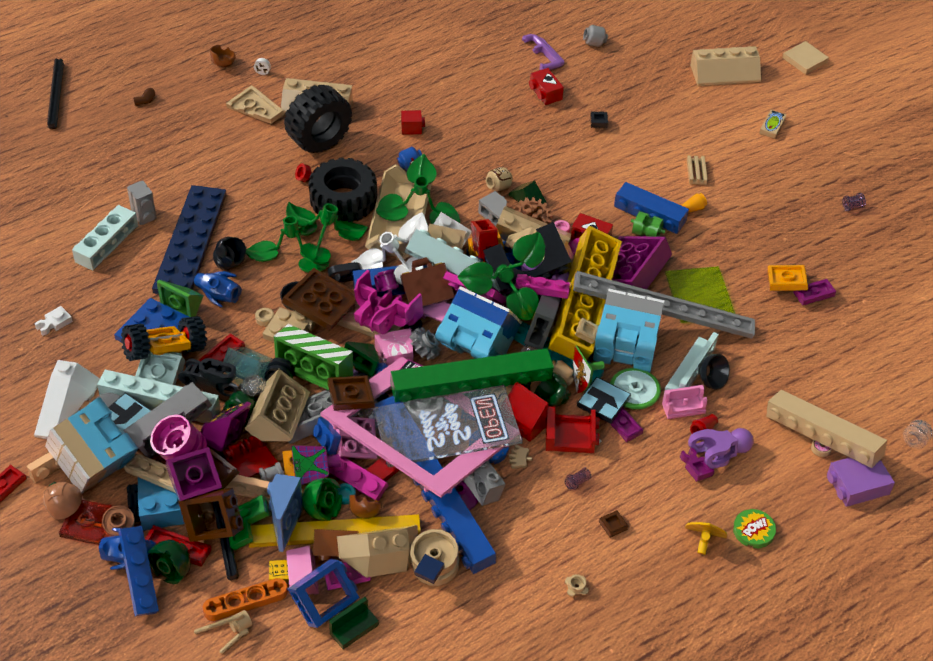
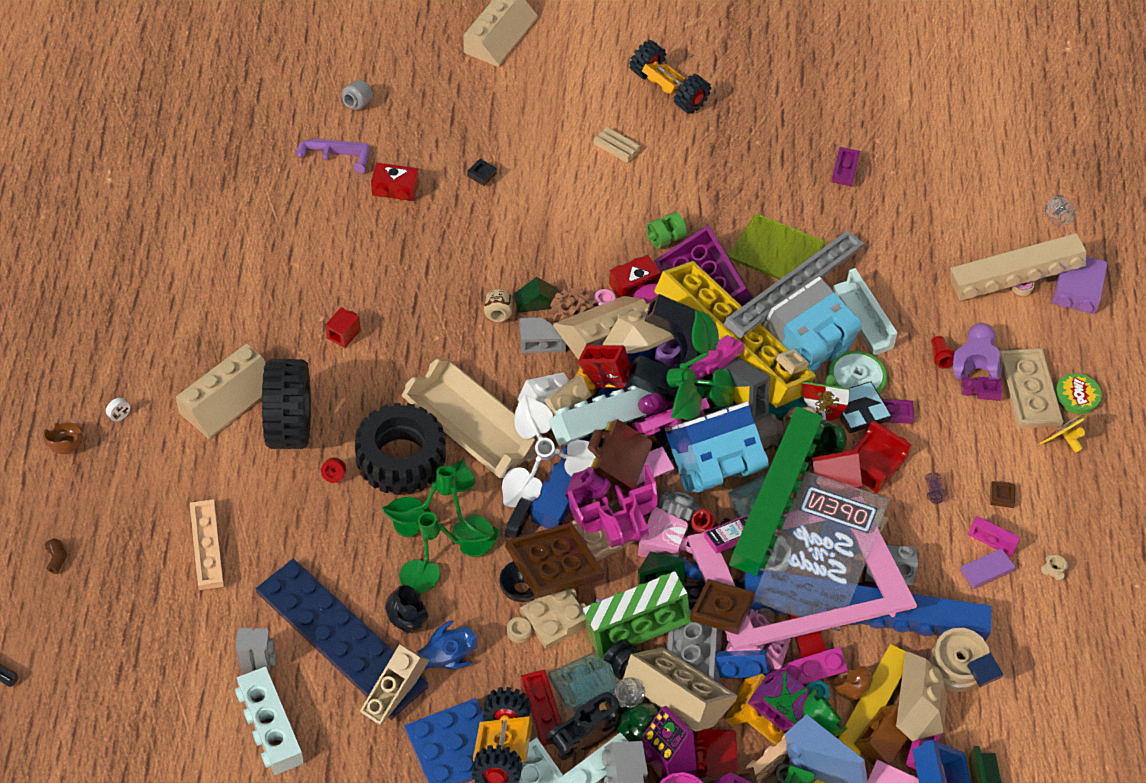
camera: 55 degrees left, 5 degrees up
bright green slope [157,280,204,317] -> none
tan wing [226,85,284,124] -> none
light grey bush [259,462,284,482] -> none
green plant [376,154,460,224] -> none
blue head [397,147,422,171] -> none
blue brick [614,182,689,234] -> none
bright pink hinge [662,385,707,419] -> none
light orange cone [681,193,707,213] -> none
black piece [699,354,730,390] -> none
tile [759,110,786,139] -> none
light orange tile [767,265,808,291] -> none
bush [842,192,866,211] -> none
none -> light nougat plate [190,499,224,590]
none -> tan slope [359,644,429,725]
none -> black plate [629,40,711,114]
none -> red cone [692,509,719,533]
none -> medium lavender tile [960,548,1015,589]
none -> dark pink plate [968,516,1020,557]
none -> tan tile [1000,348,1064,429]

